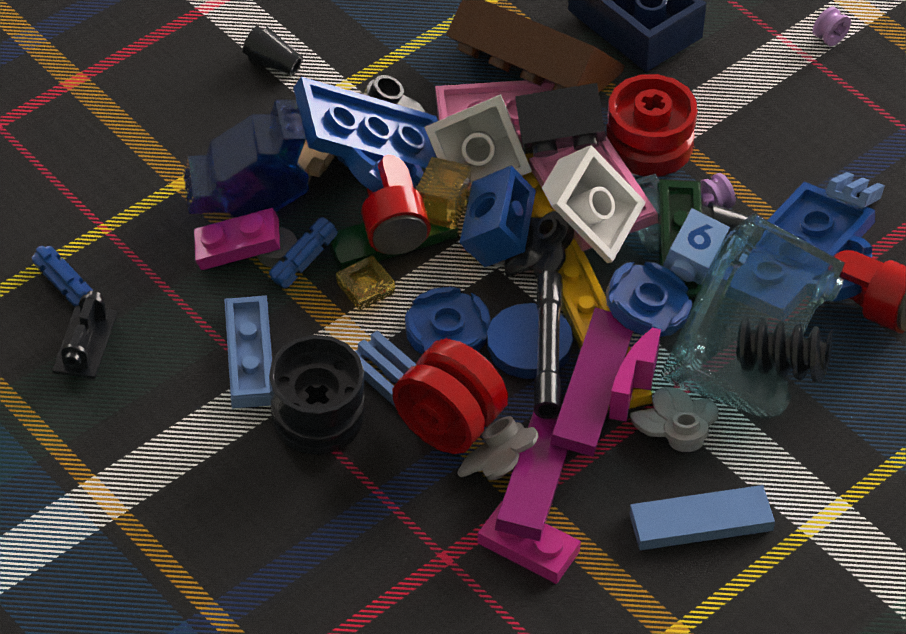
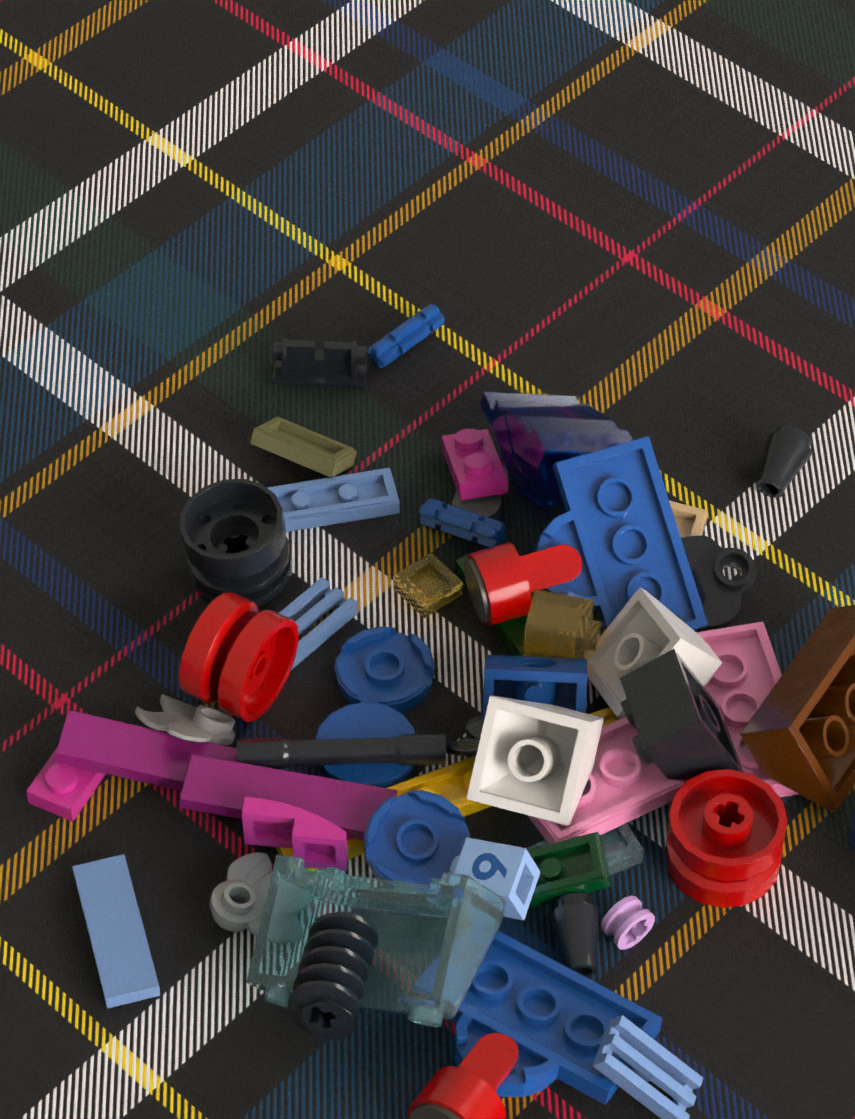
camera: 85 degrees right, 0 degrees up
none -> olive tile [250,416,357,478]

